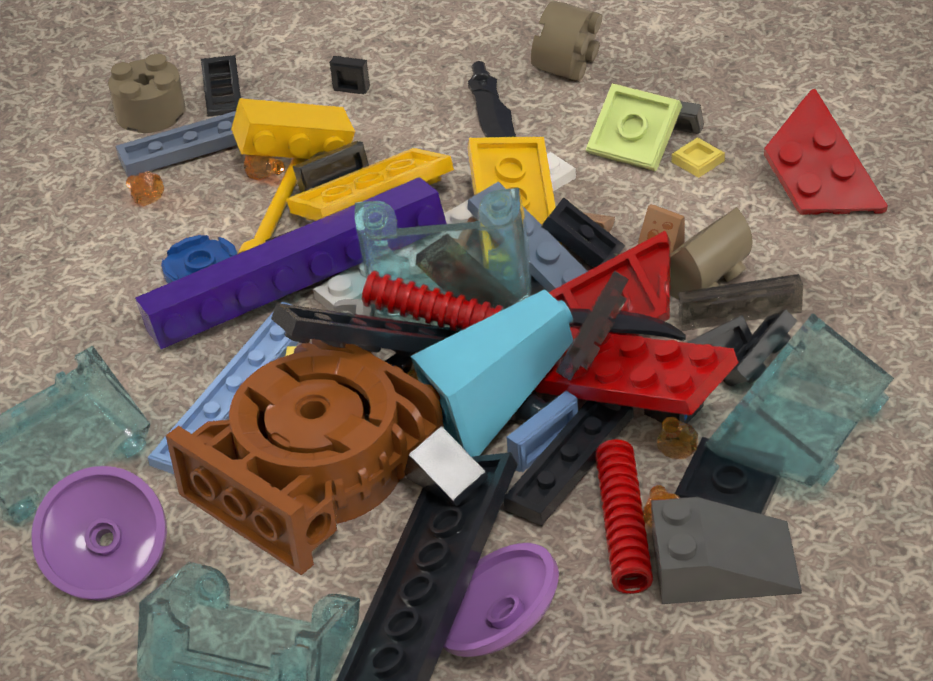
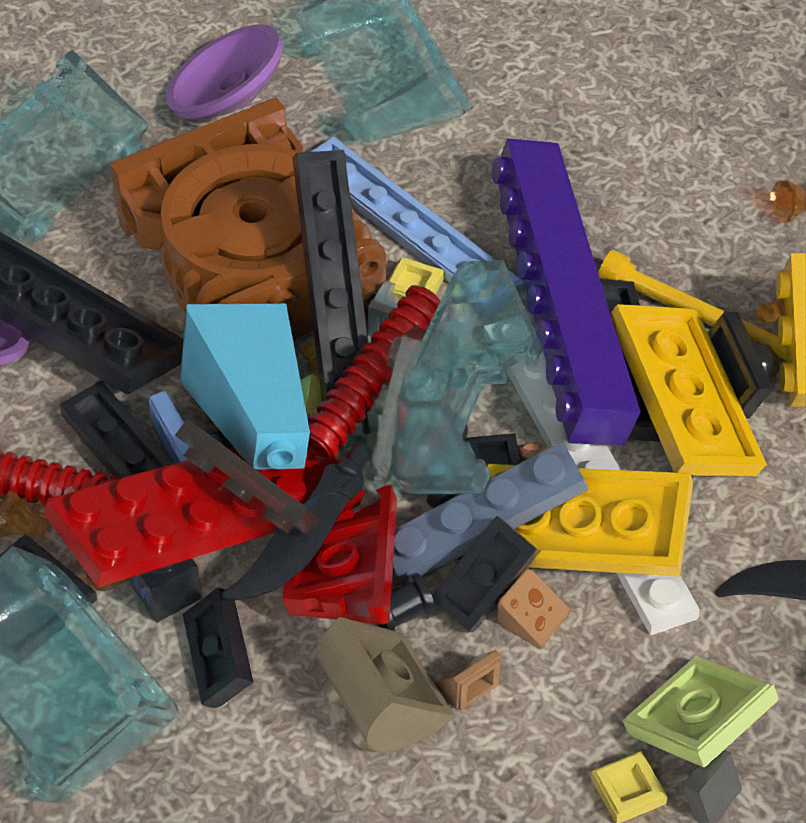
camera: 105 degrees right, 10 degrees up
blue tile [161,235,237,283] -> none
slope [404,426,489,506] -> none
clear smoke plate [679,274,803,331] -> none
black plate [723,309,797,387] -> none

